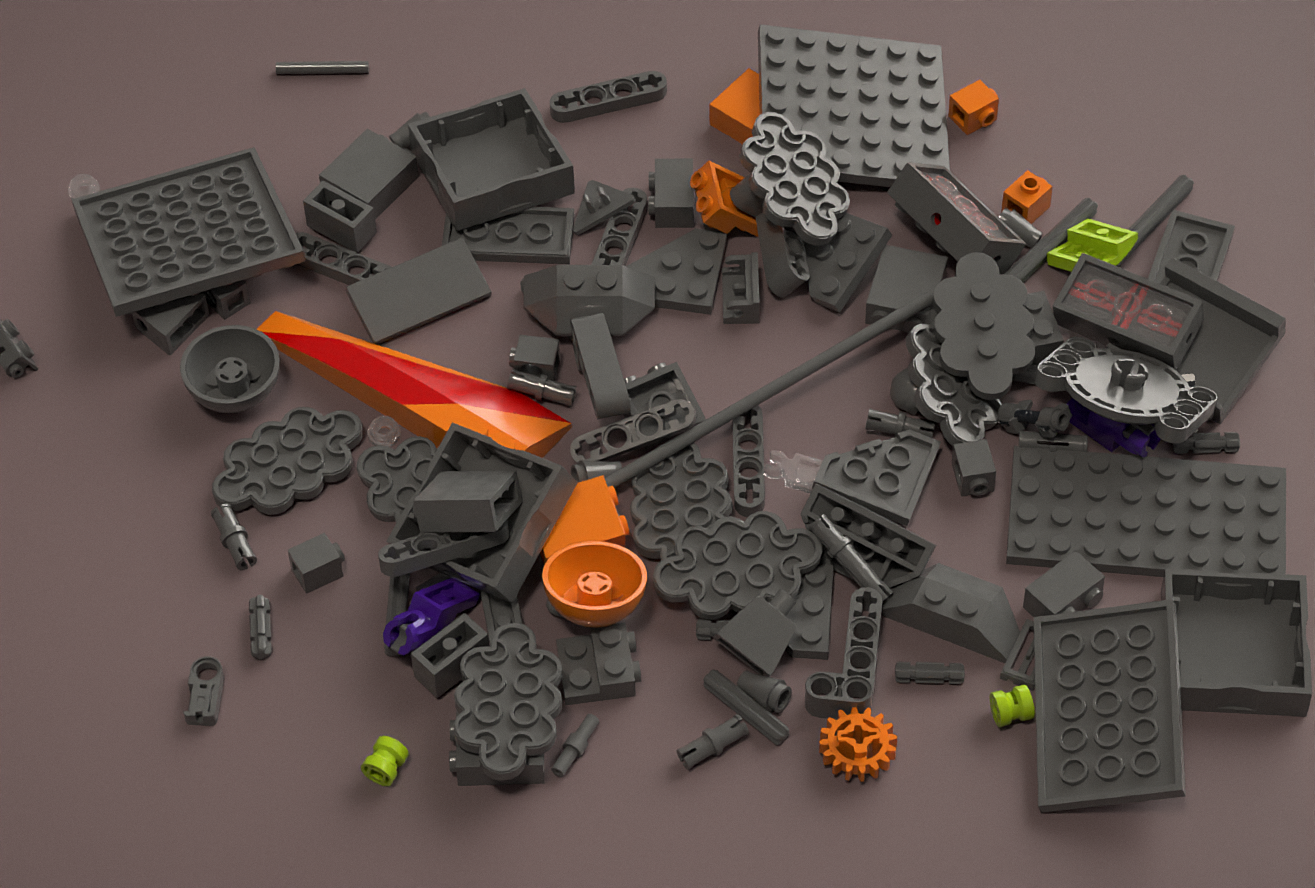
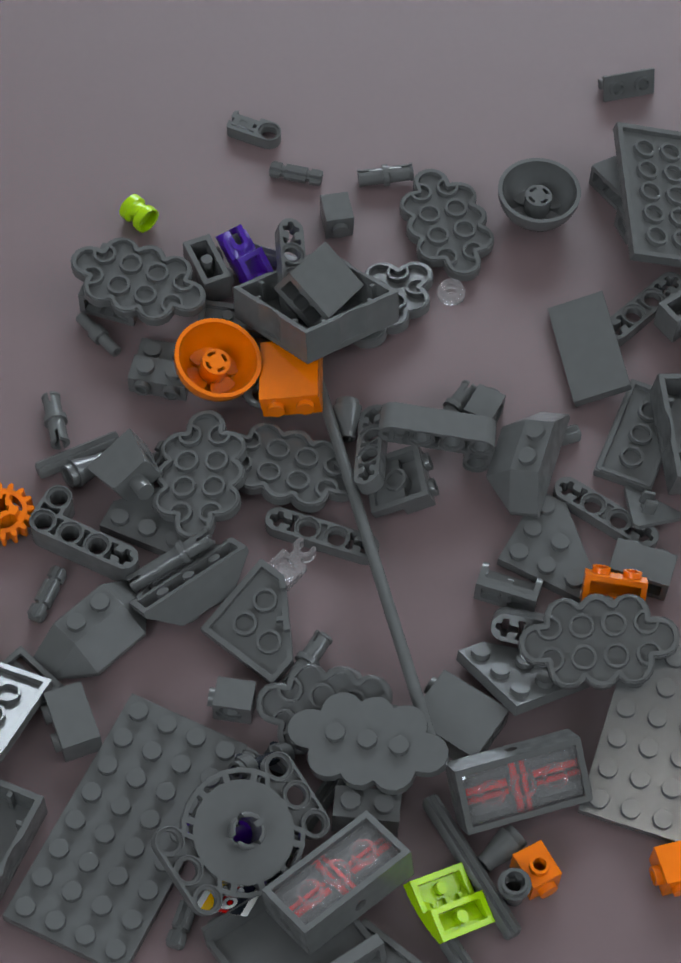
camera: 105 degrees right, 5 degrees up
wedge [257,311,572,458] -> none
none -> dark grey cone [498,868,532,906]

